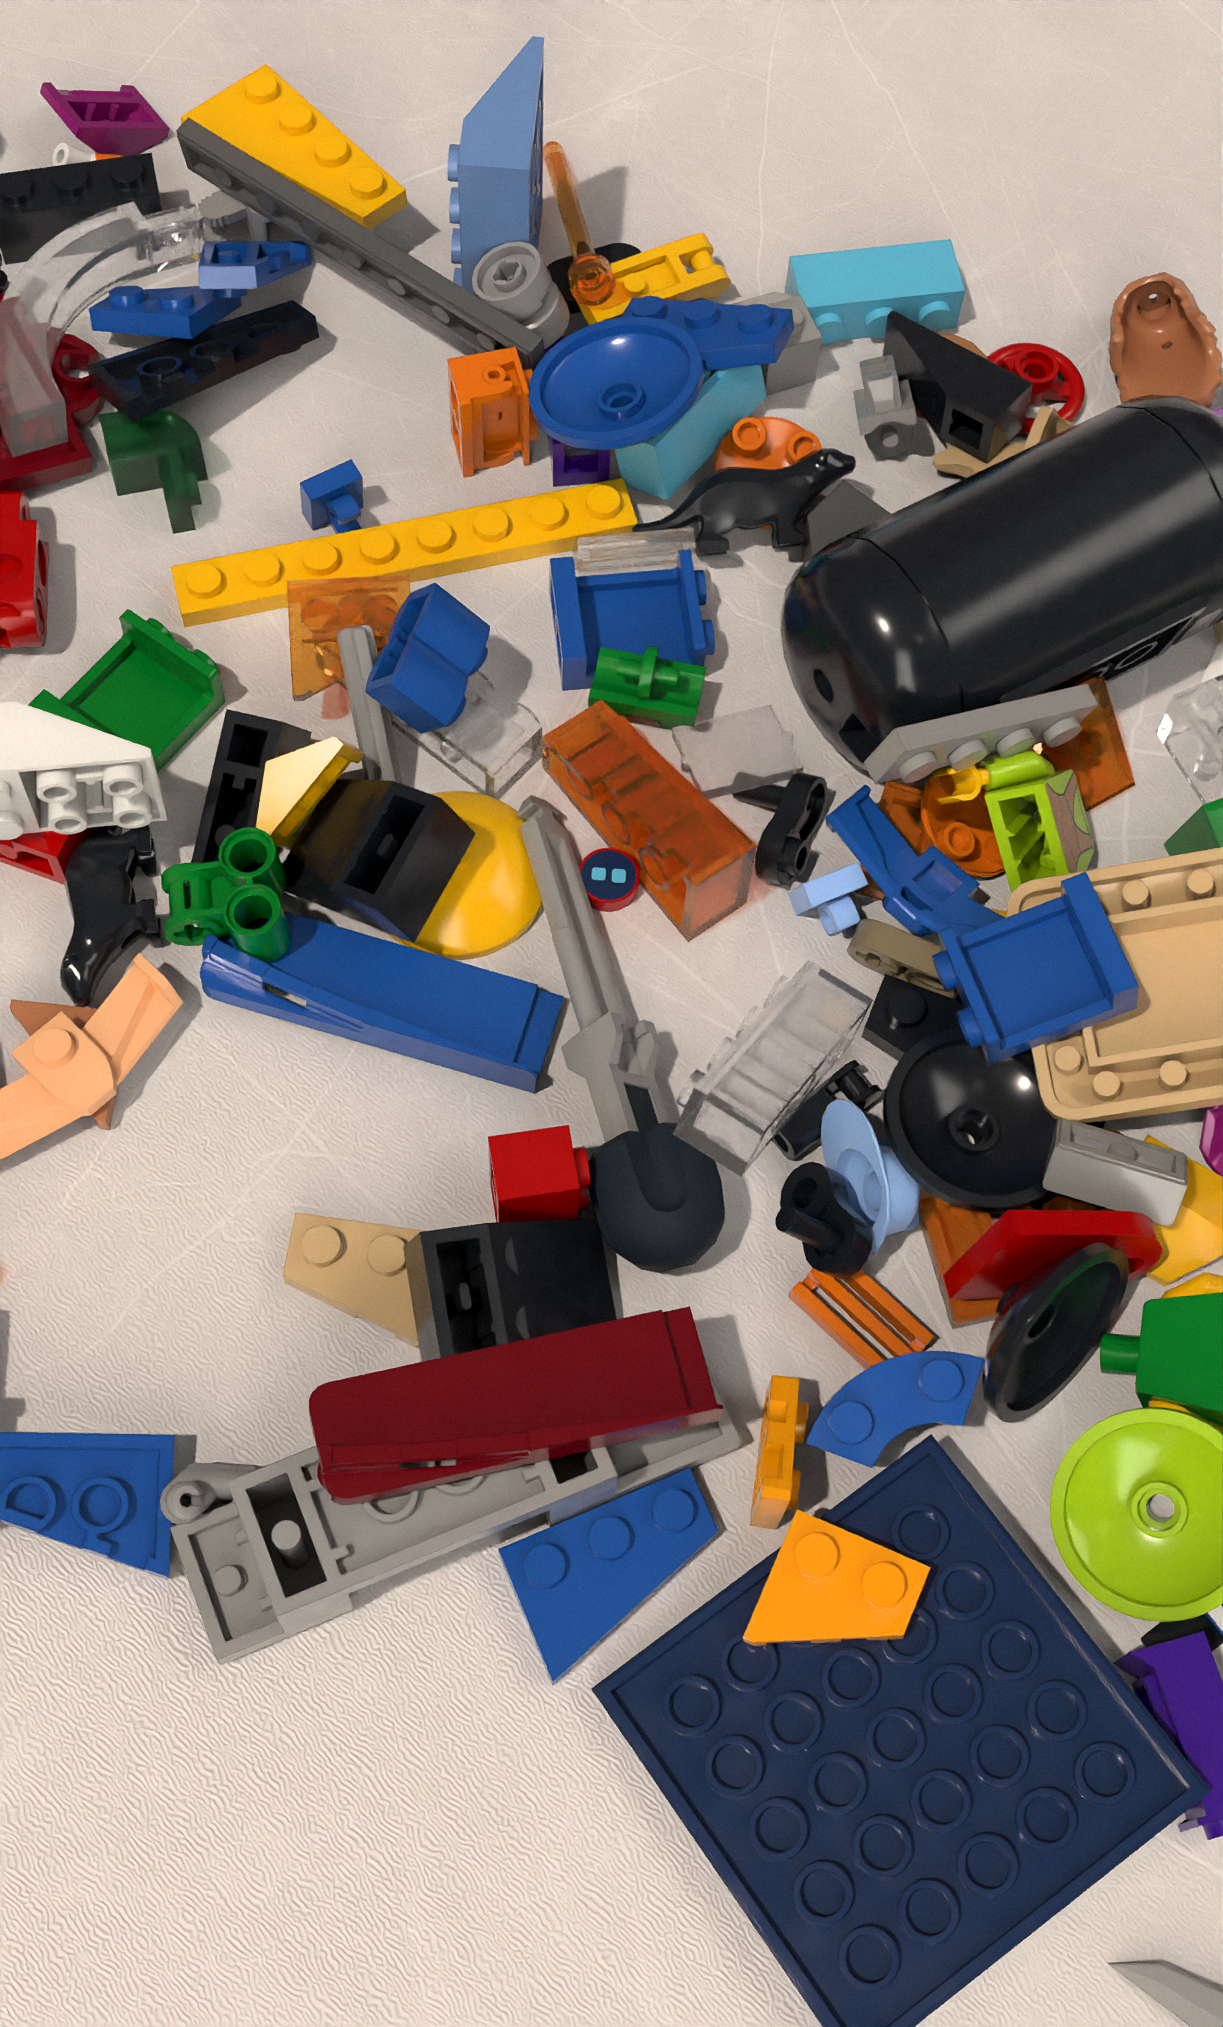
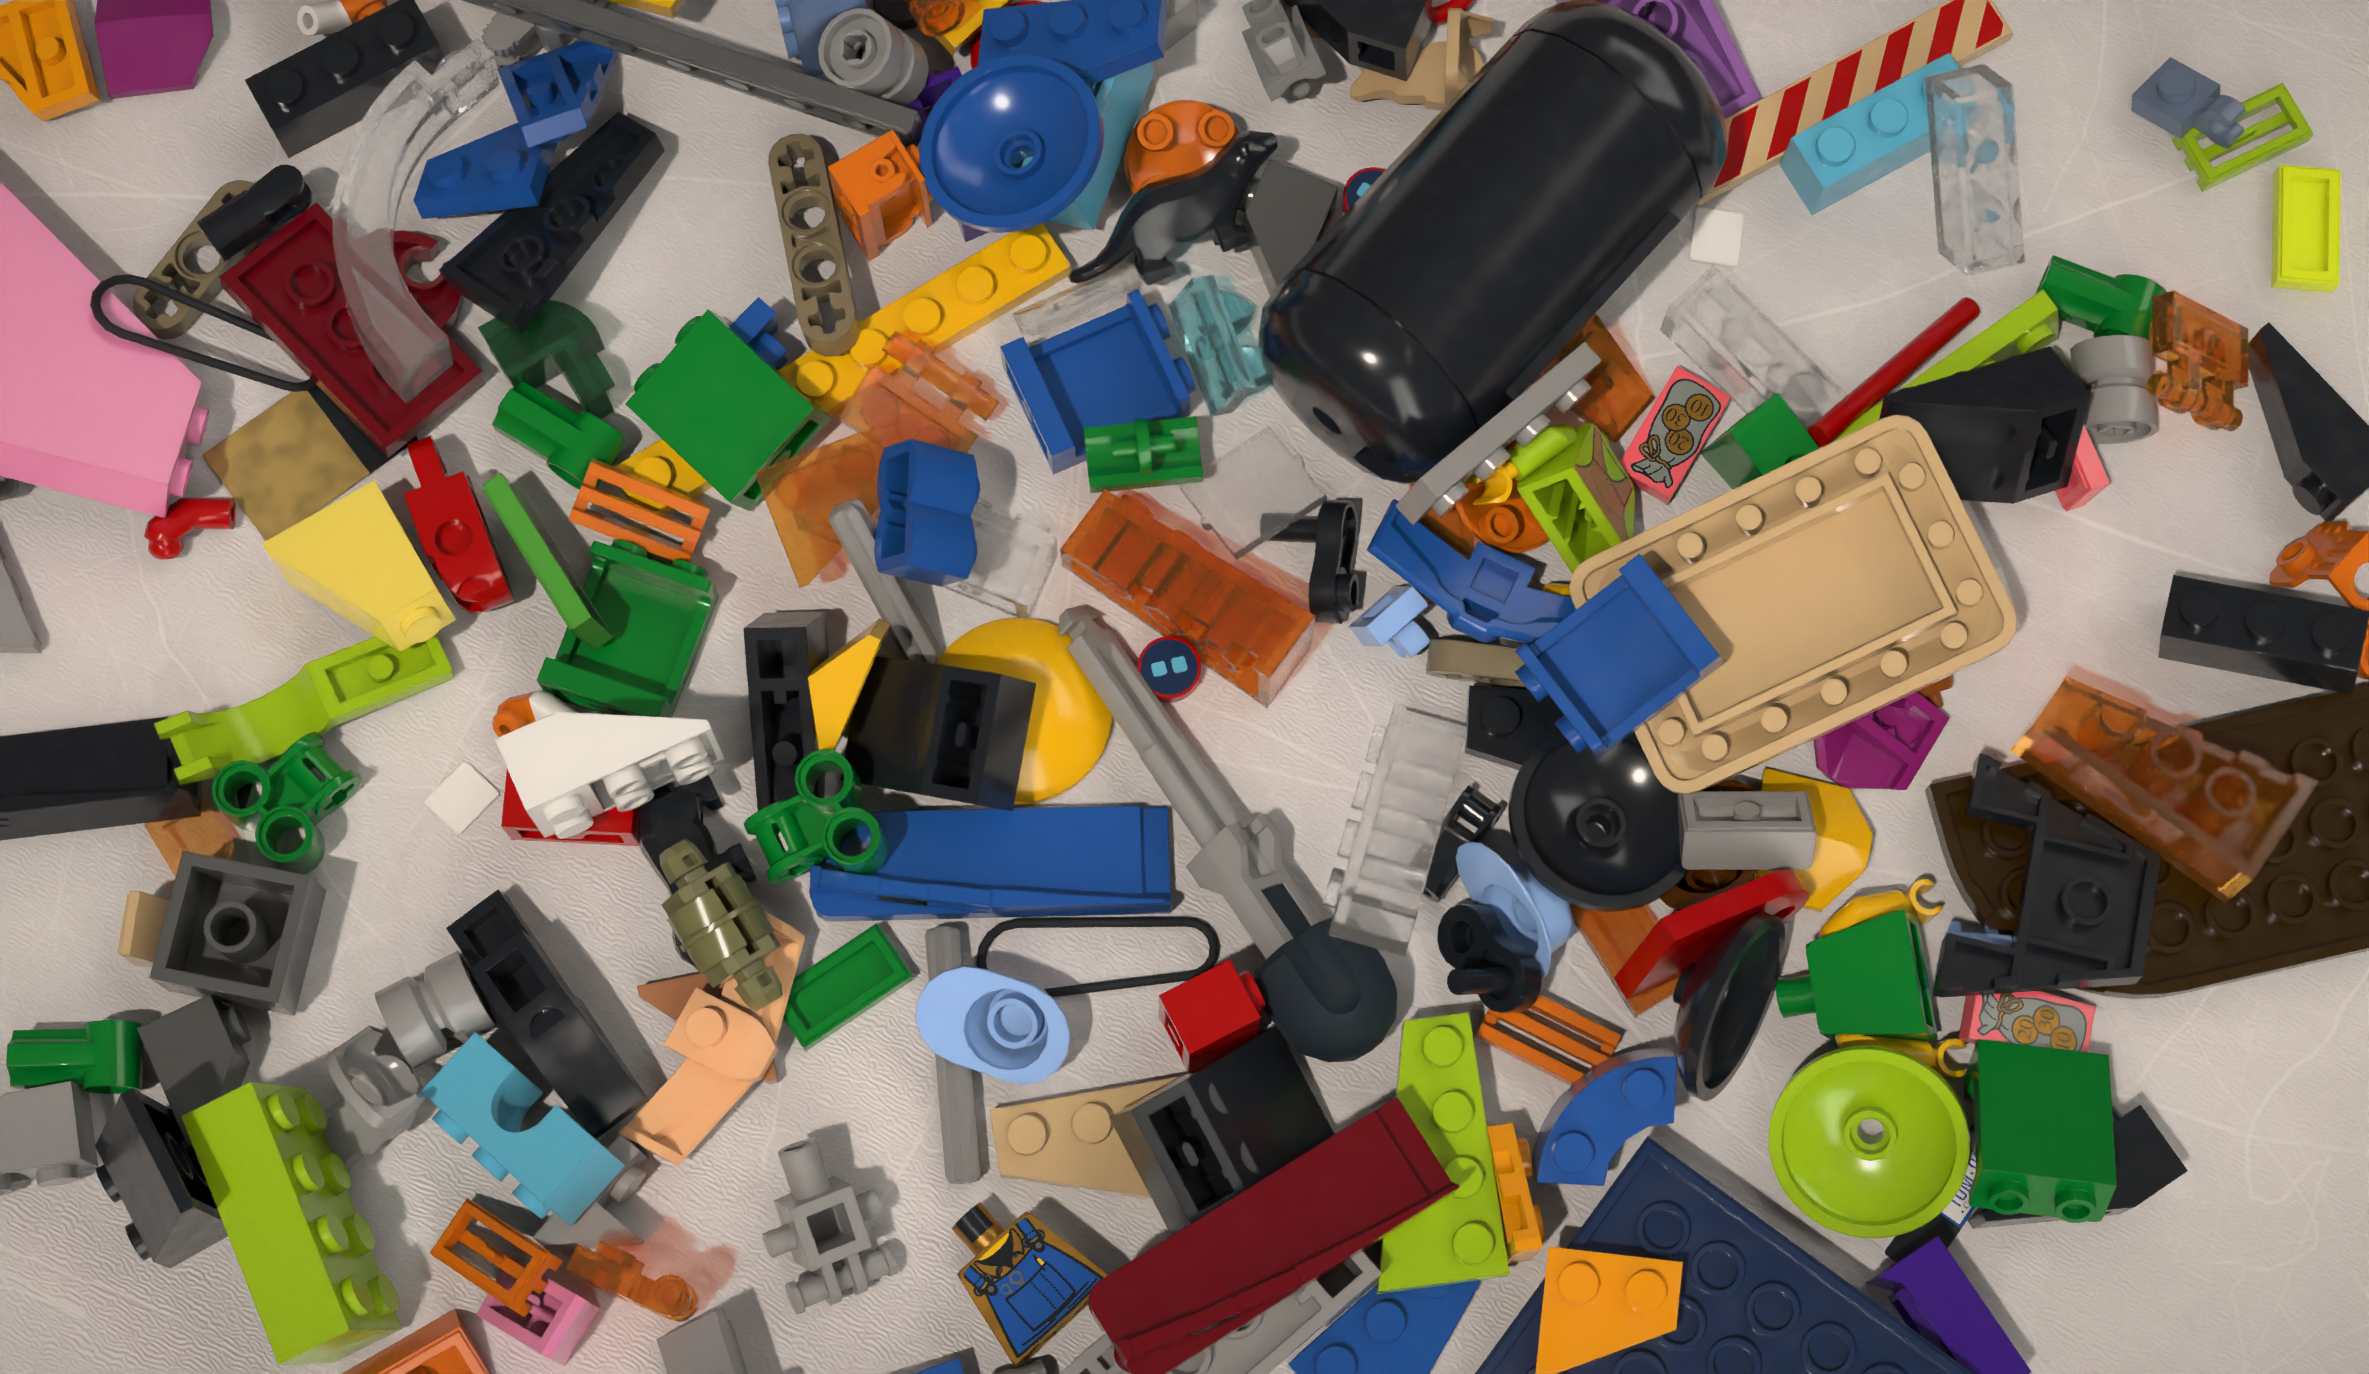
camera: 15 degrees left, 10 degrees up
none -> bright green tile [482,472,613,650]
none -> green piece [492,381,628,490]
none -> orange tile [568,458,711,562]
none -> green panel [625,309,833,511]
none -> olive piece [659,839,783,1012]
none -> light grey piece [762,1139,897,1315]
none -> dark tan beam [768,134,860,357]
none -> green tile [783,923,914,1052]
none -> clear orange plate [837,330,999,453]
none -> light blue piece [915,966,1071,1085]
none -> light grey axle [925,926,981,1184]
none -> torso [952,1202,1108,1367]
none -> black piece [976,917,1219,997]
none -> clear light blue tile [1169,275,1271,417]
none -> lime wing [1376,1012,1510,1294]
none -> tile [1620,366,1732,505]

